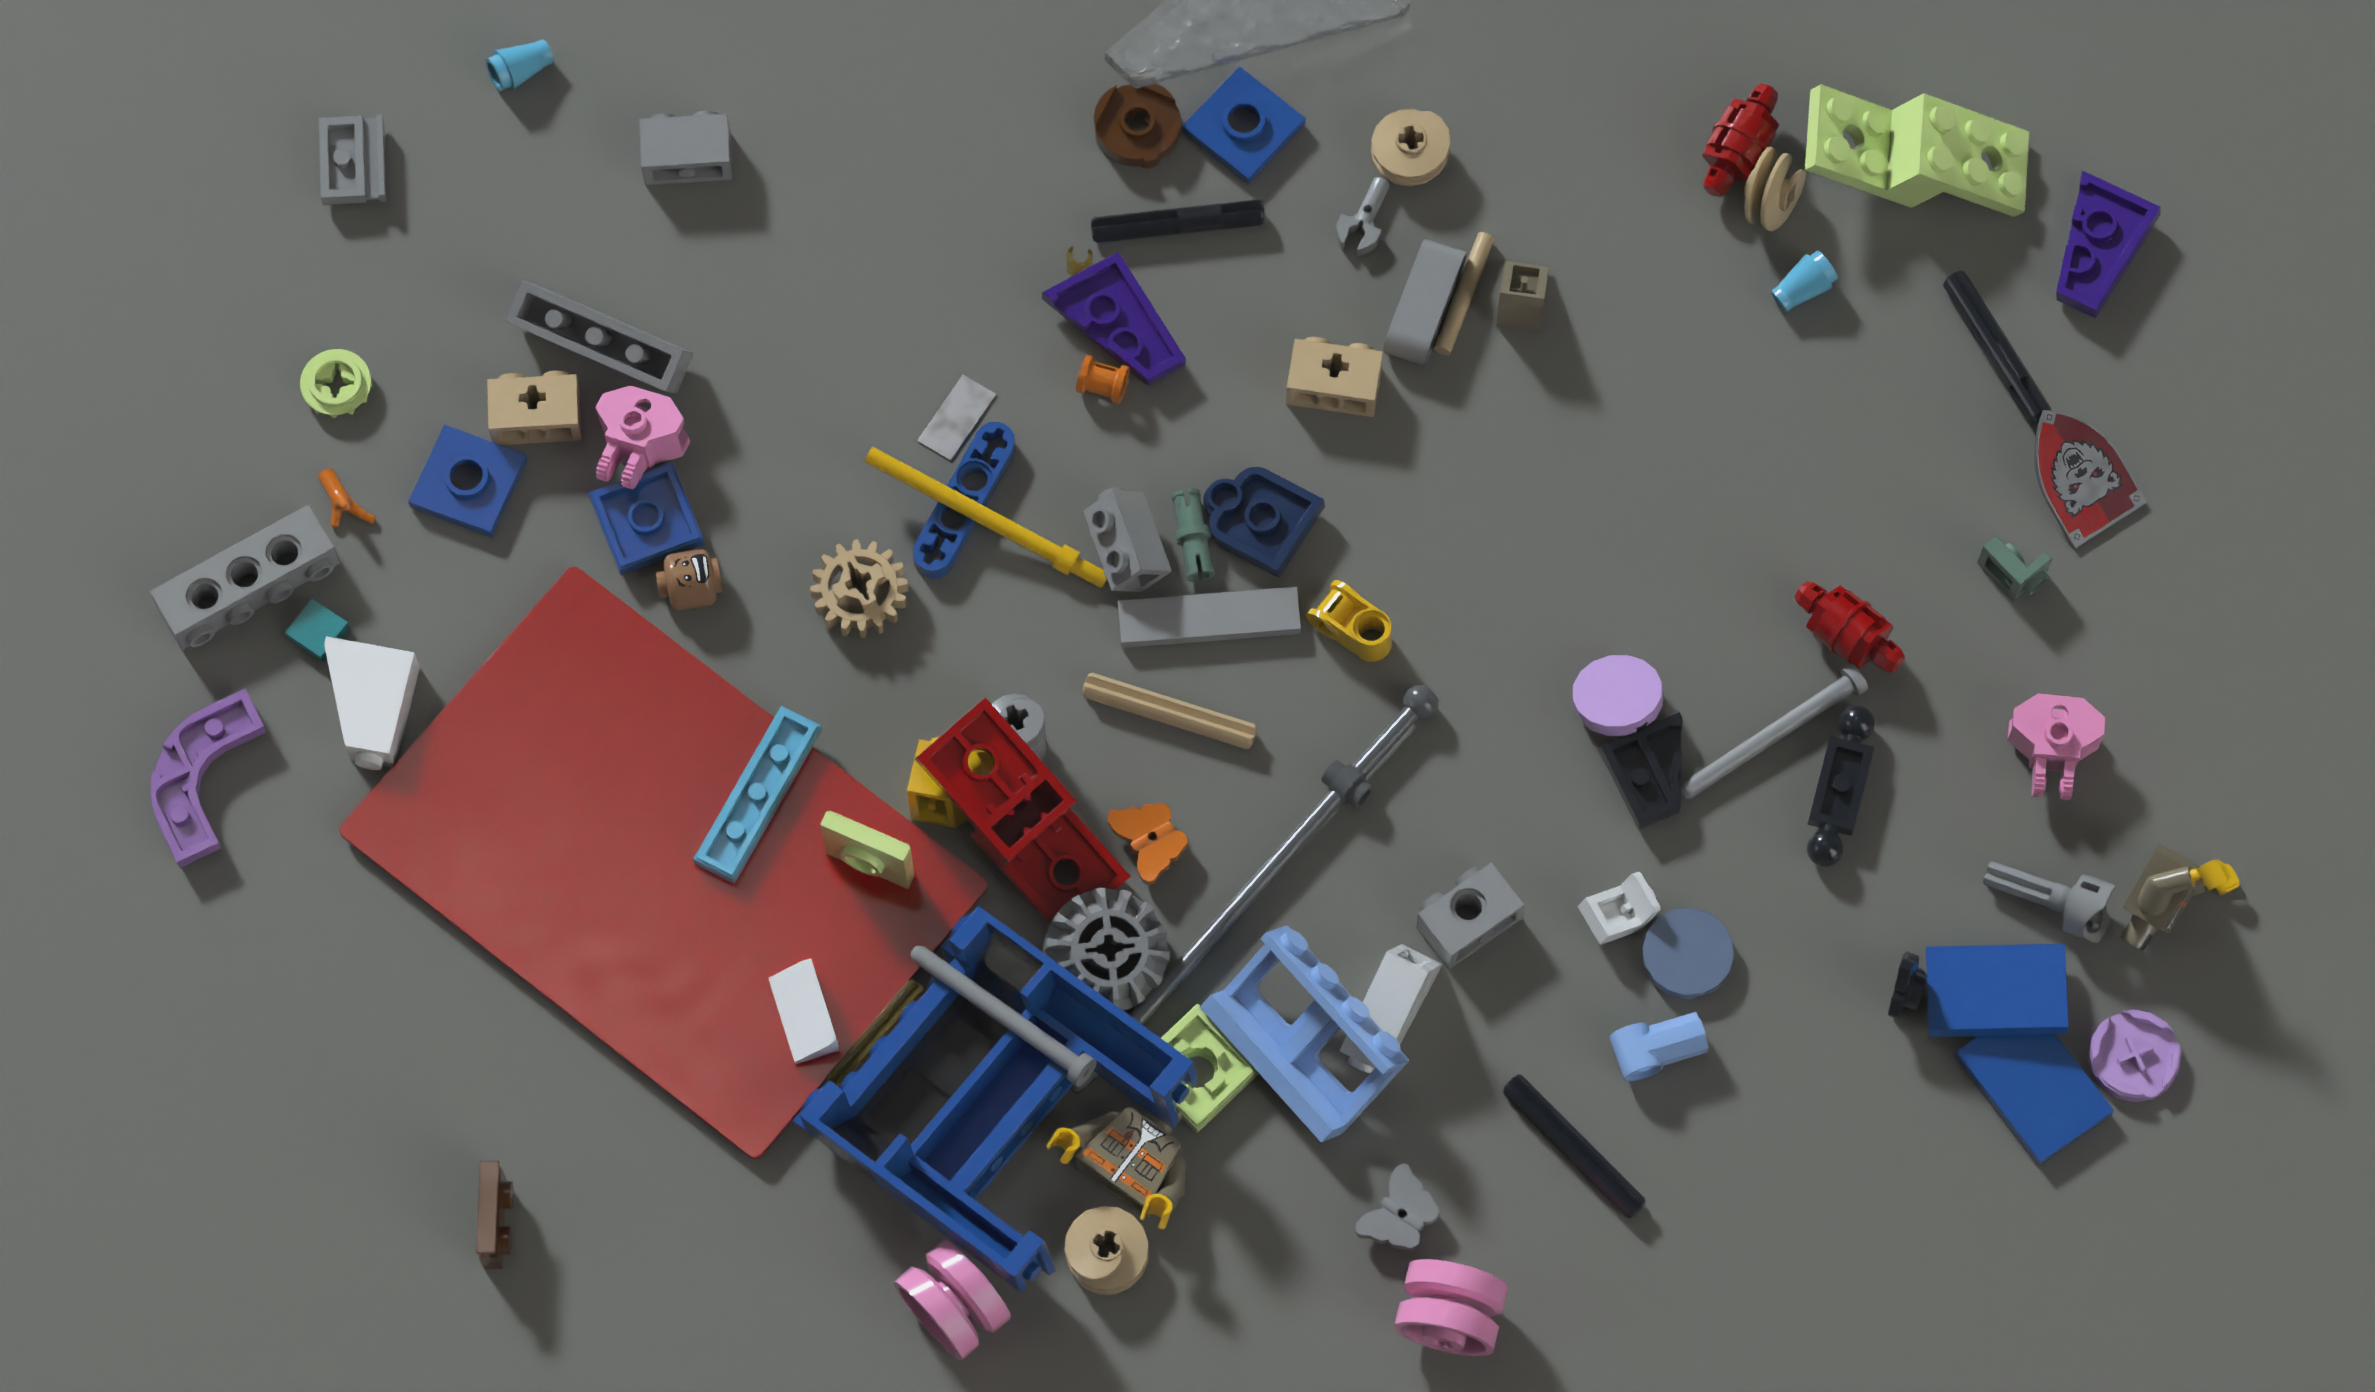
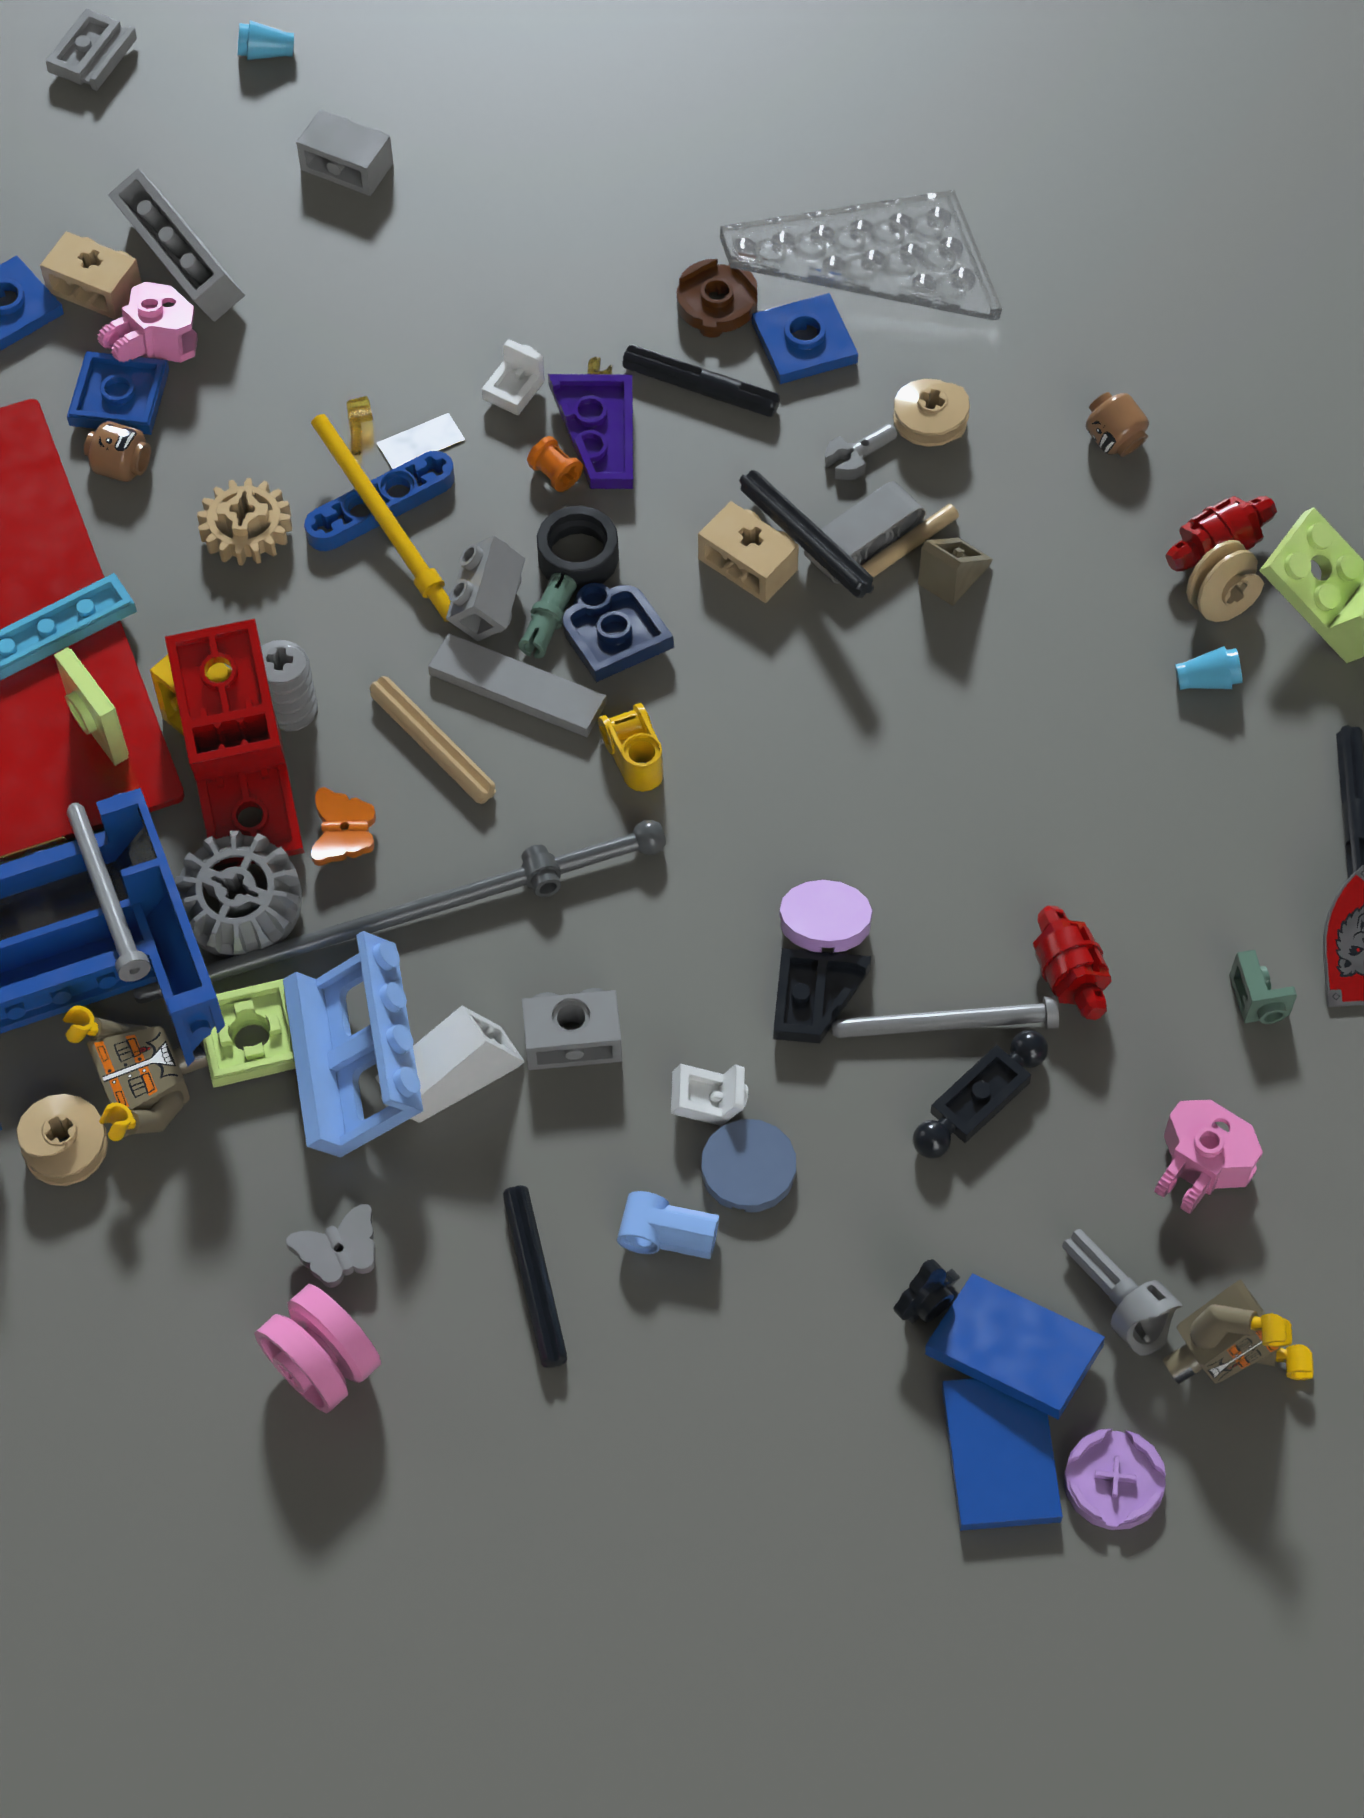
camera: 30 degrees right, 10 degrees down
none -> clear yellow hand [346,396,373,455]
none -> white bracket [482,339,545,416]
none -> black tyre [536,506,619,591]
none -> black axle [739,470,874,598]
none -> medium nougat head [1085,392,1149,457]

